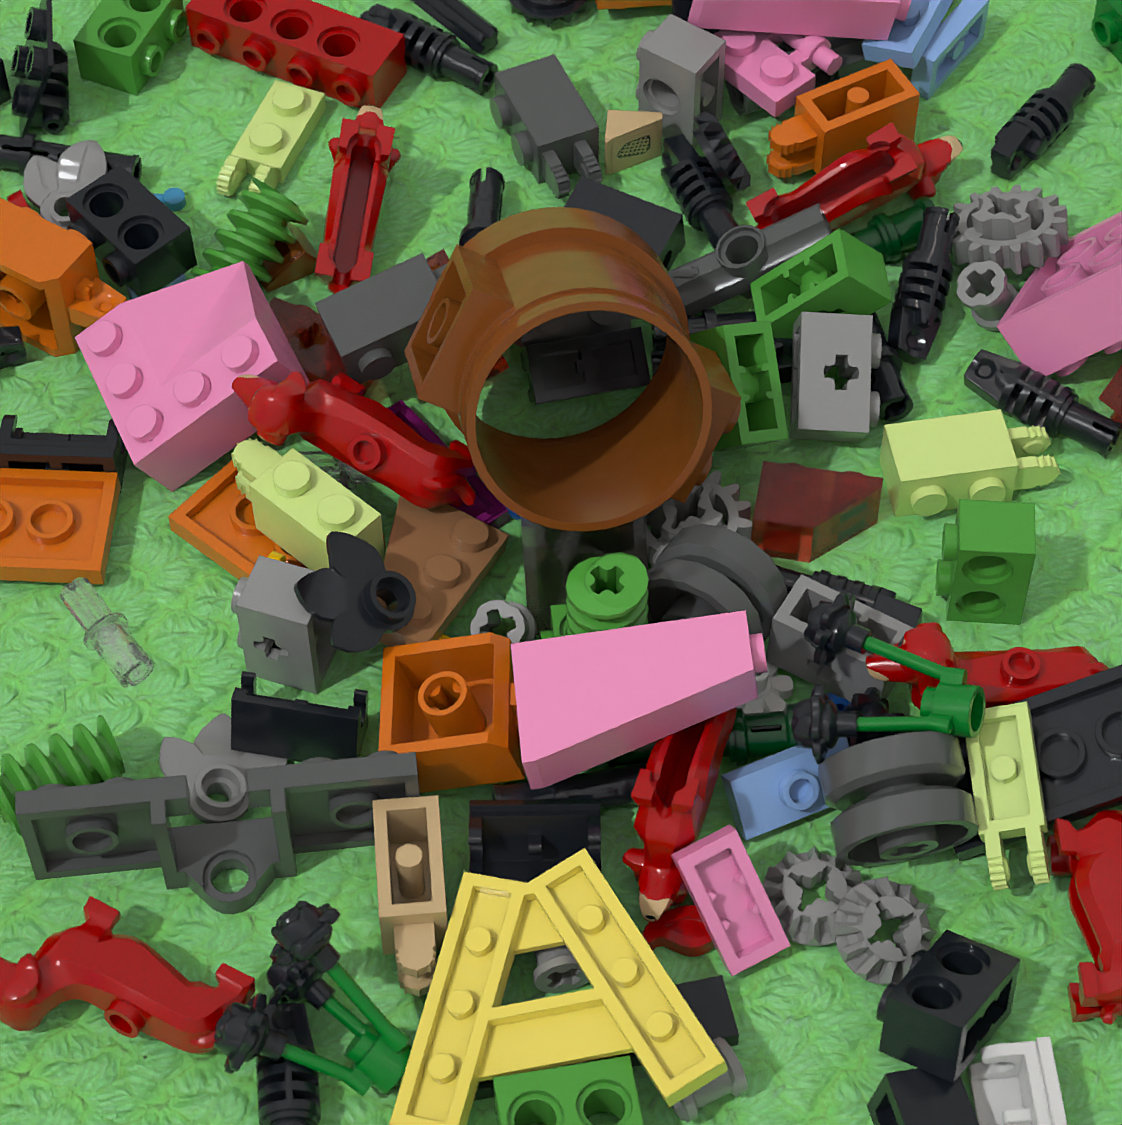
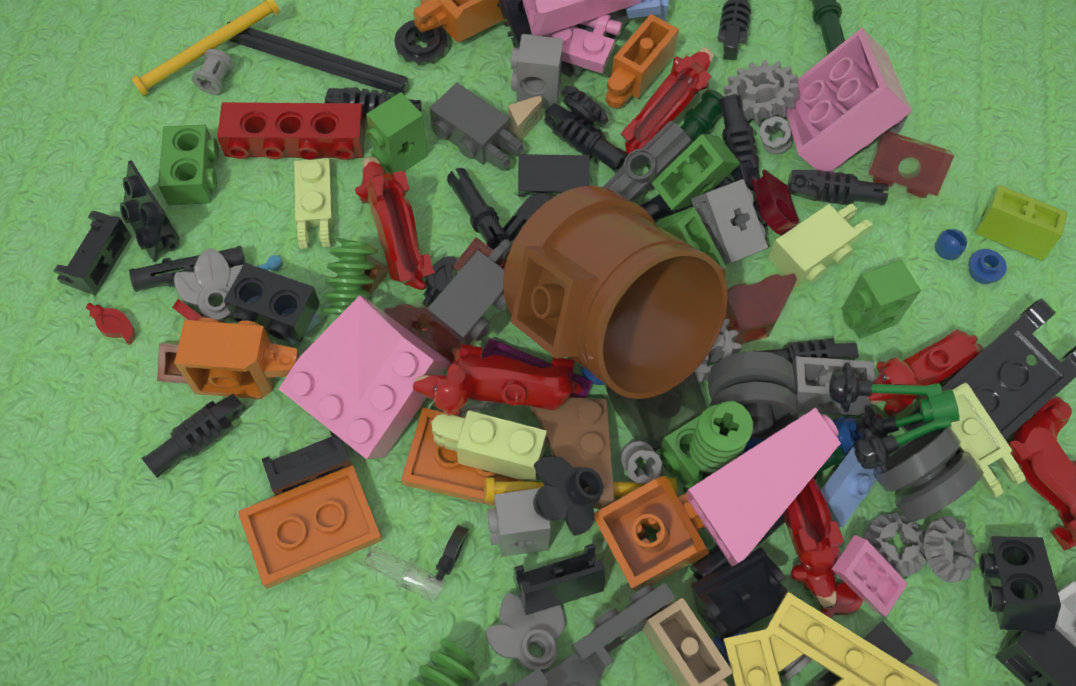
camera: 30 degrees left, 10 degrees up
none -> bright green brick [366,92,428,174]
none -> black piece [435,524,470,581]
none -> dark red piece [752,169,799,235]

